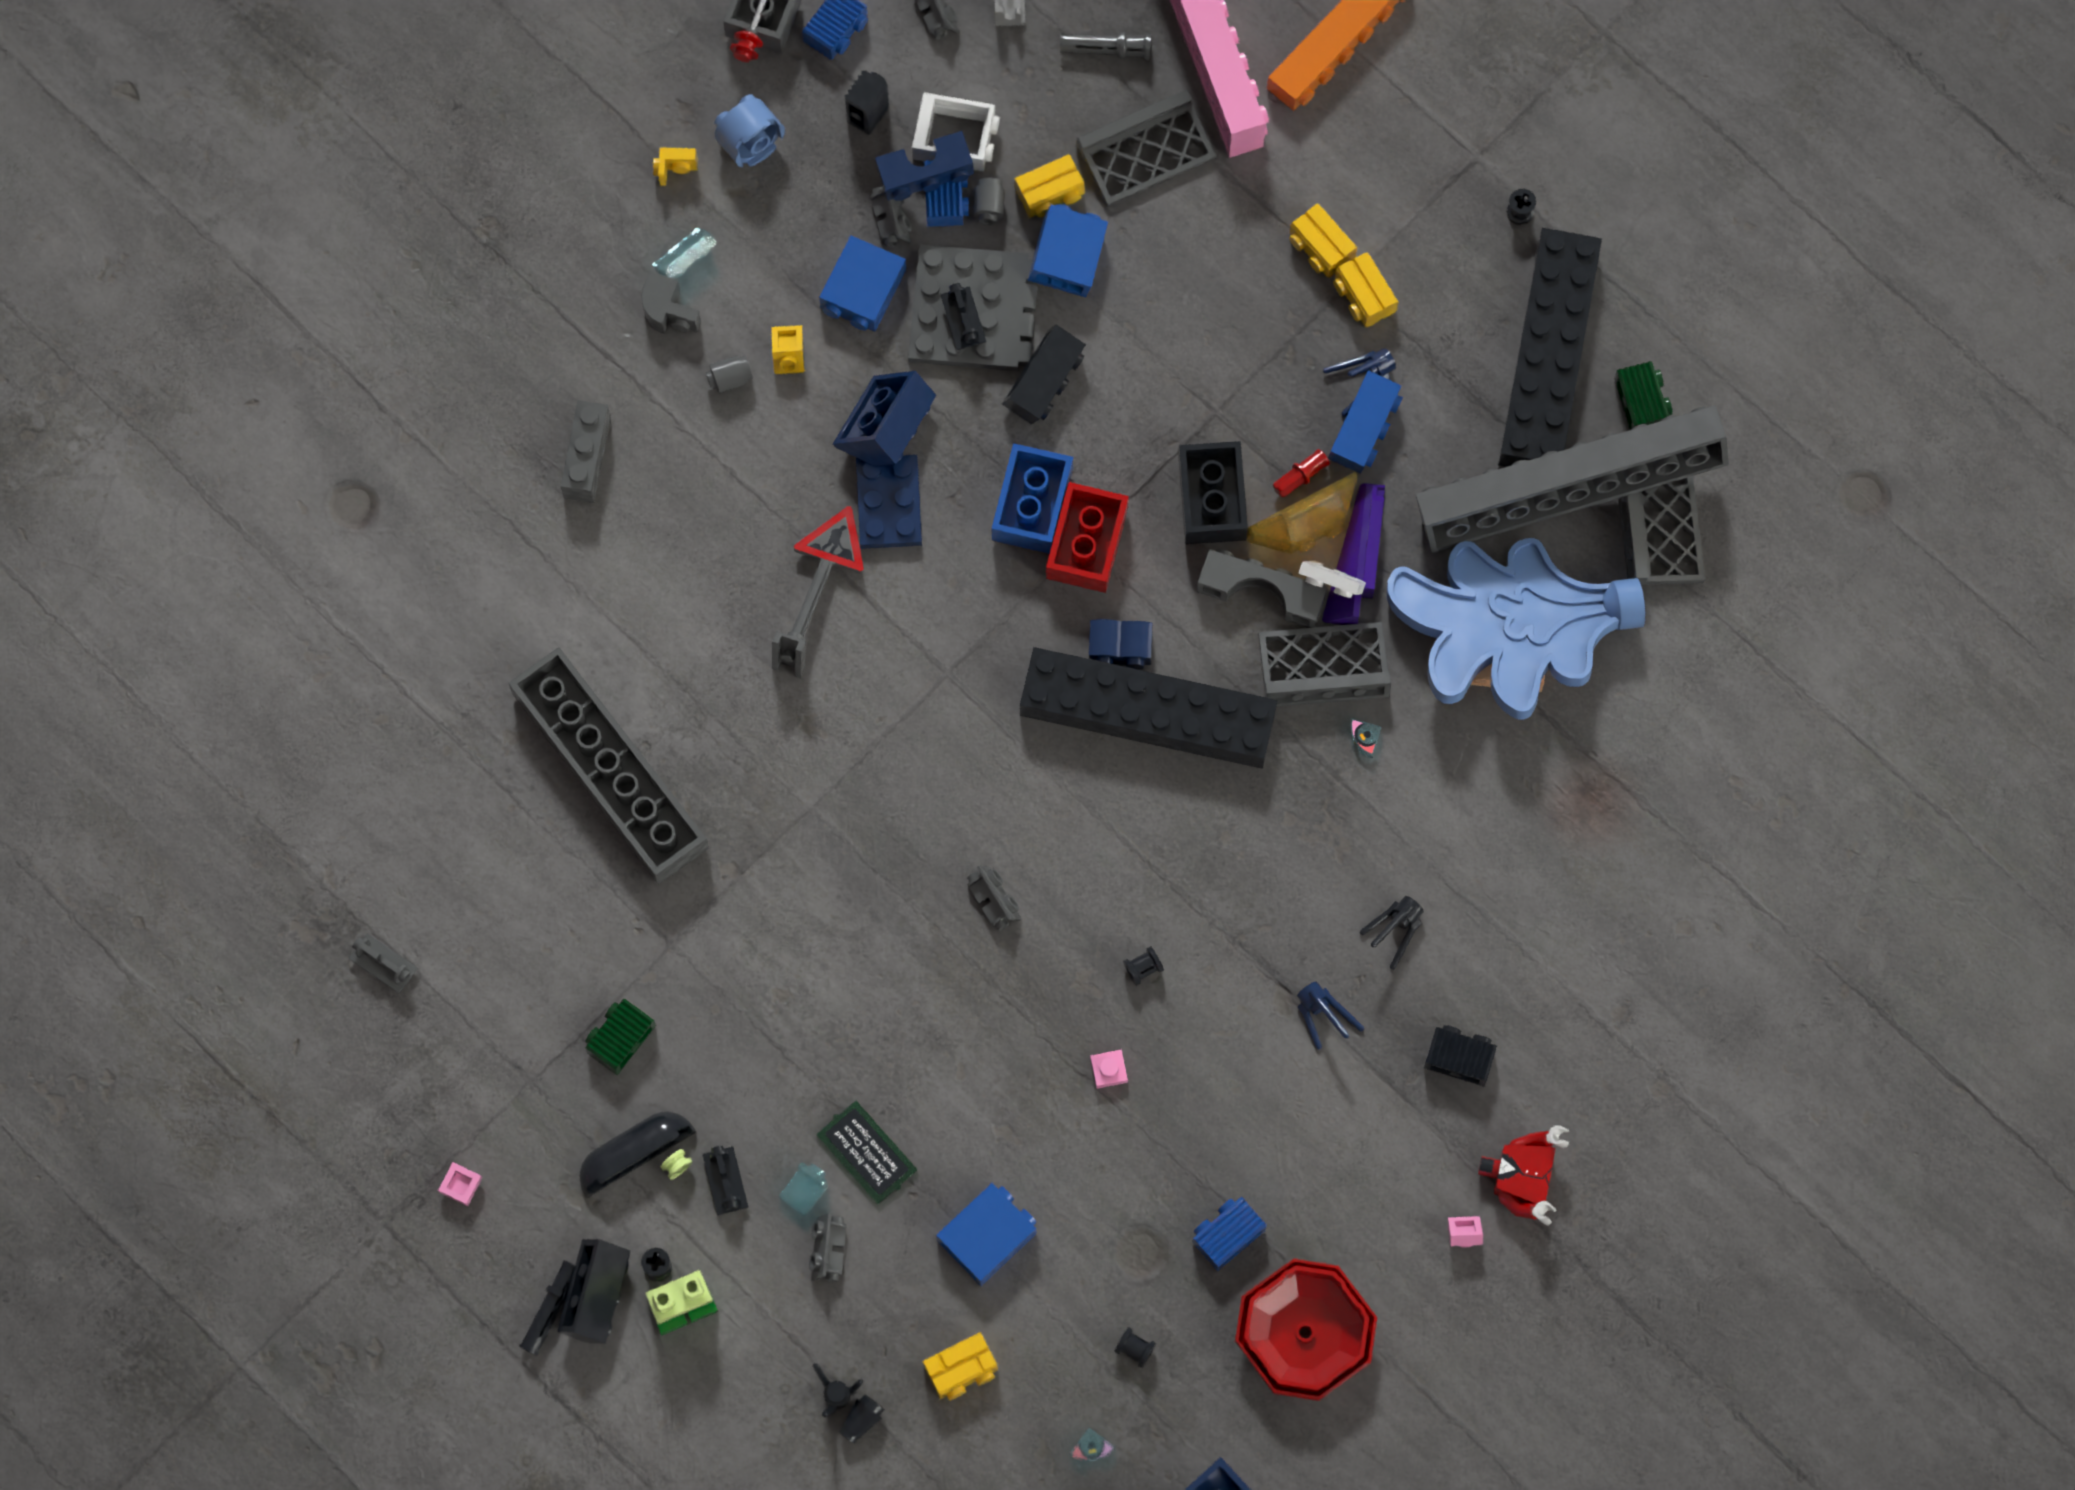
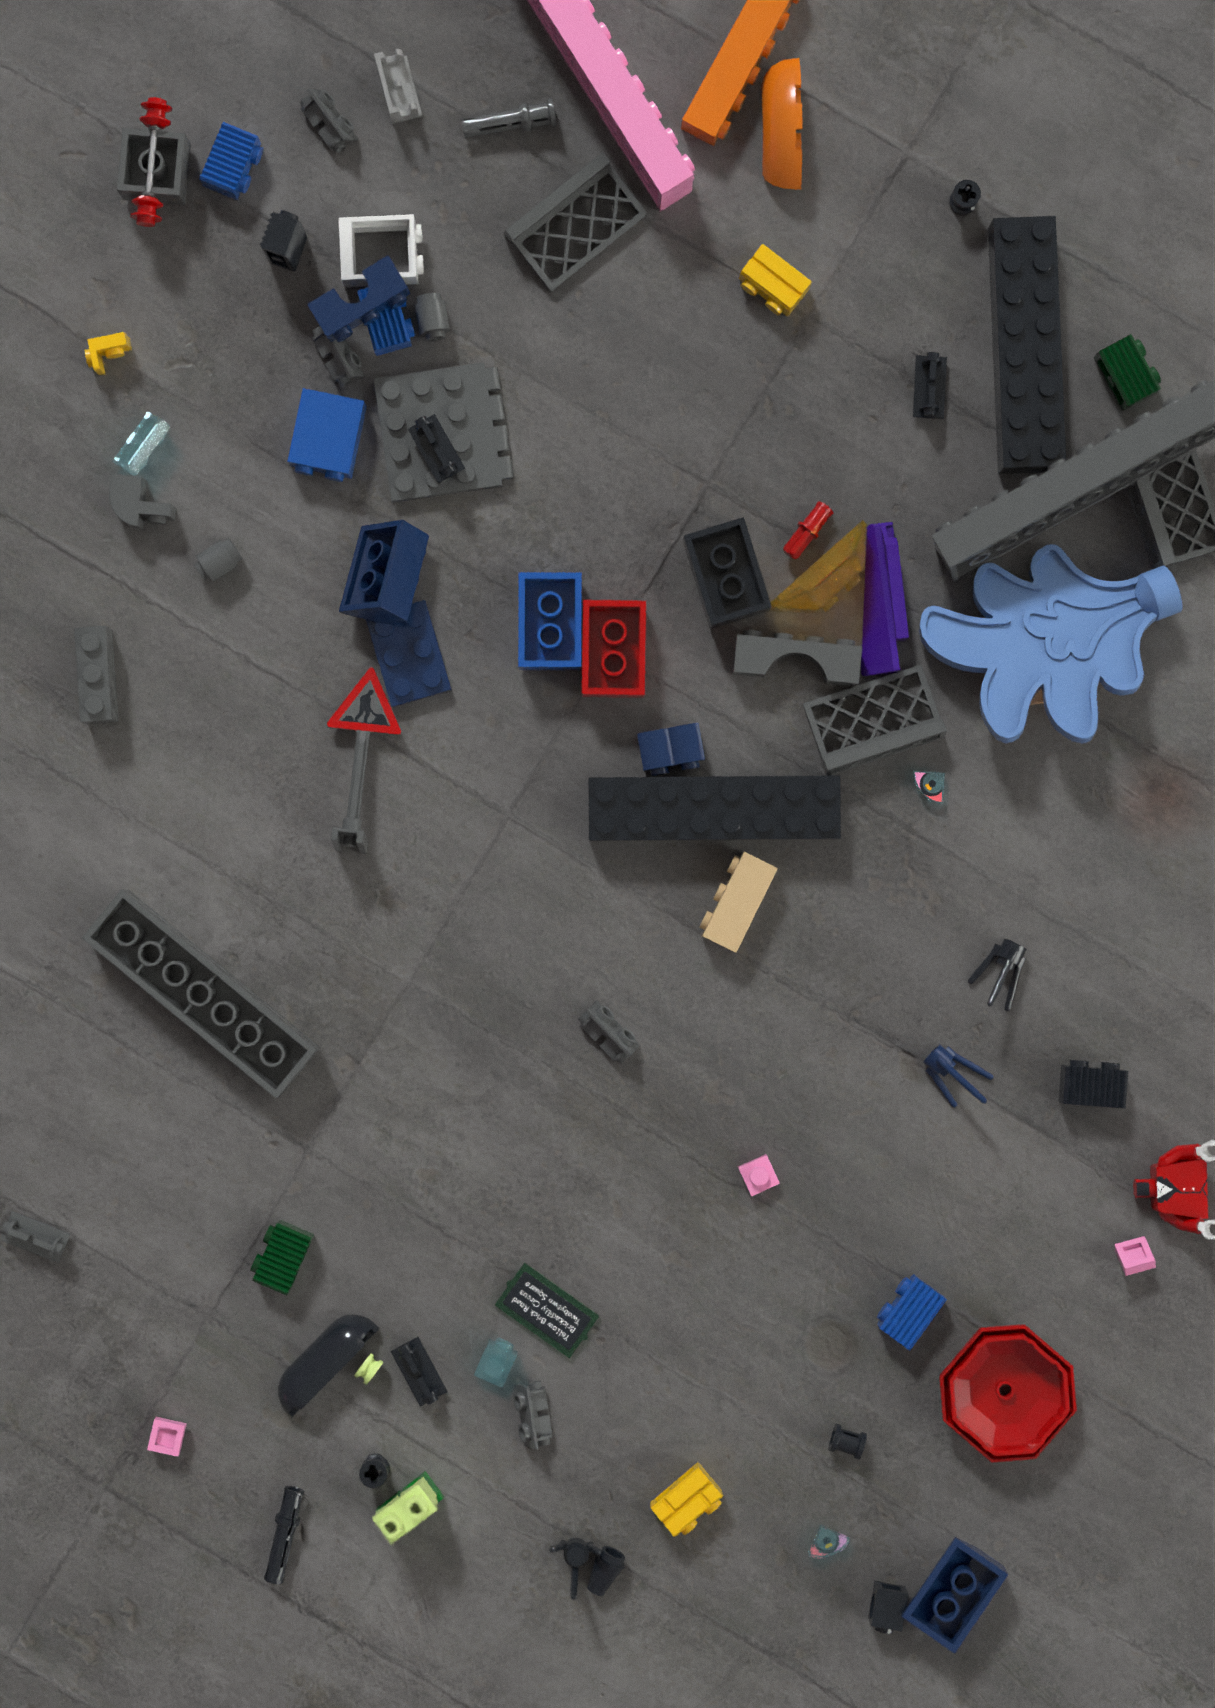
camera: 15 degrees left, 15 degrees up
black brick [557,1239,630,1344] -> none
medium blue brick [714,94,785,167] -> none
yellow bracket [772,325,805,374] -> none
blue brick [936,1183,1037,1287] -> none
black brick [1002,324,1086,425] -> none
yellow brick [1014,154,1085,218] -> none
blue brick [1028,204,1108,298] -> none
black bush [1123,946,1164,986] -> none
white wing [1299,561,1366,598] -> none
dark blue plant [1323,348,1396,417] -> none
blue brick [1328,370,1403,474] -> none
yellow brick [1333,252,1399,327] -> none
none -> tan brick [699,852,778,953]
none -> orange brick [761,58,802,189]
none -> black hinge [913,352,947,419]

